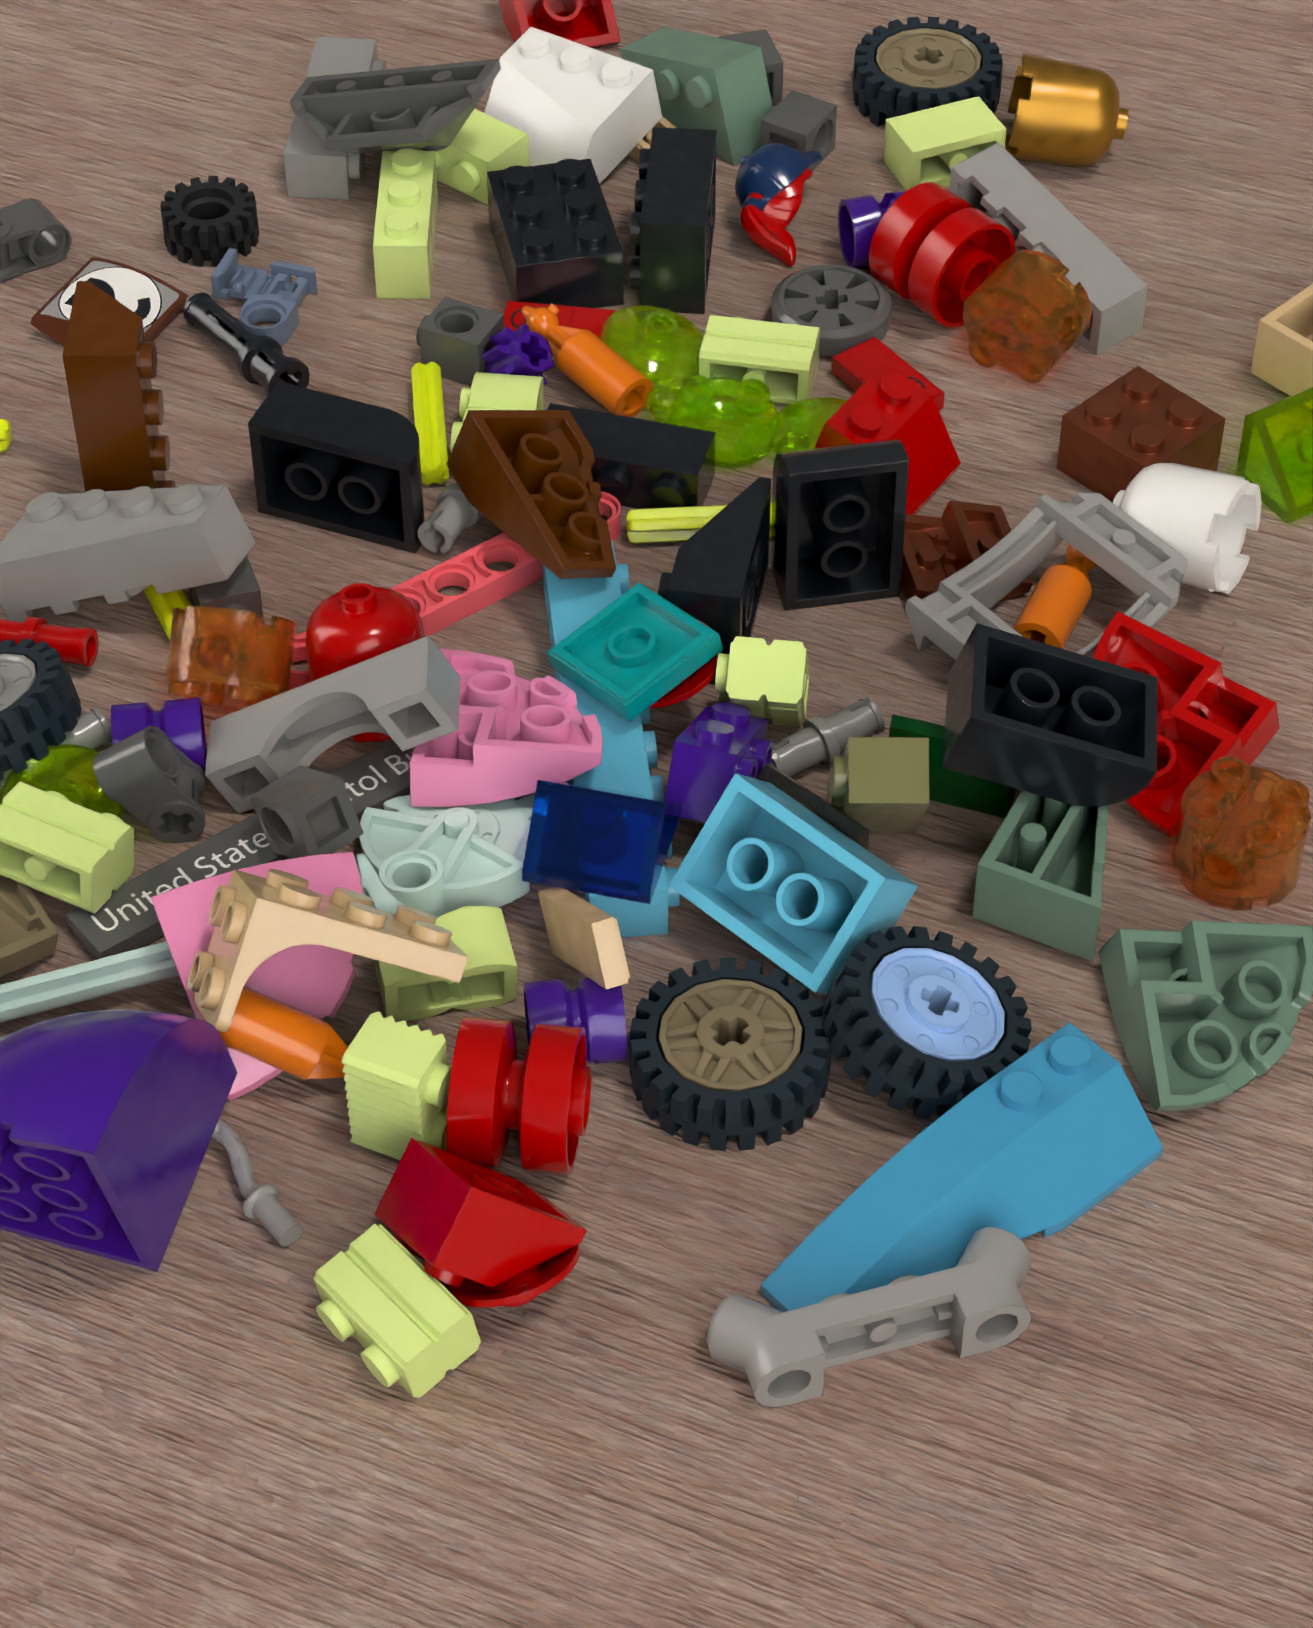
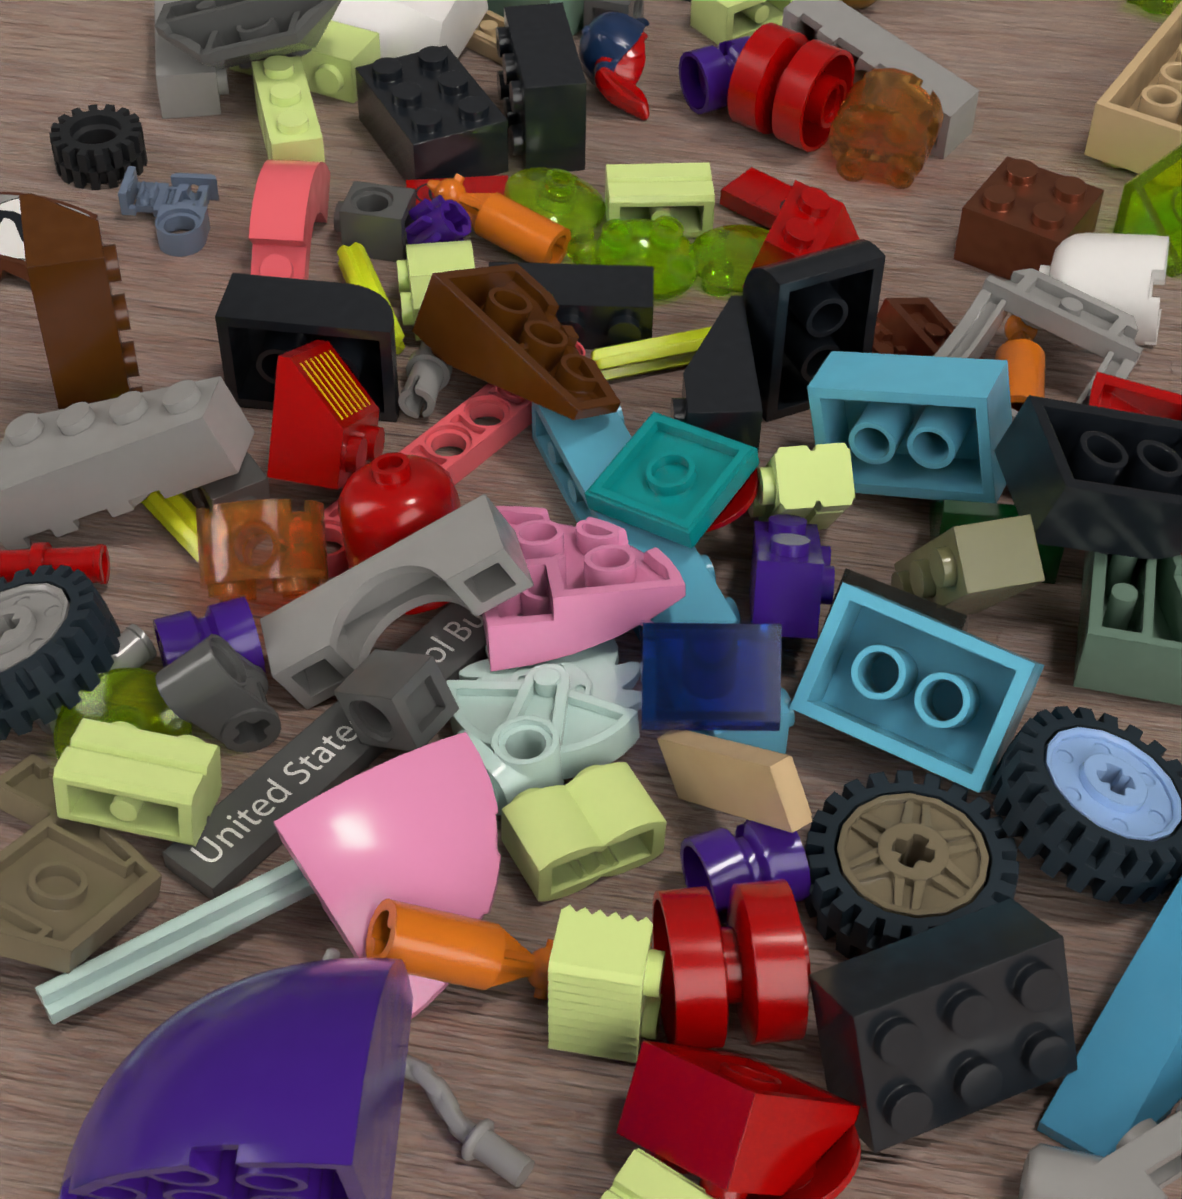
camera: 15 degrees left, 0 degrees up
black pin [183,292,310,396] -> none
tan bracket [187,869,468,1032] -> none
light grey pin [767,696,885,785] -> none
dark grey wheel [771,265,892,356] -> none
none -> coral arch [248,159,331,280]
none -> red slope [267,340,385,490]
none -> medium azure brick [807,351,1012,503]
none -> black brick [809,898,1078,1153]

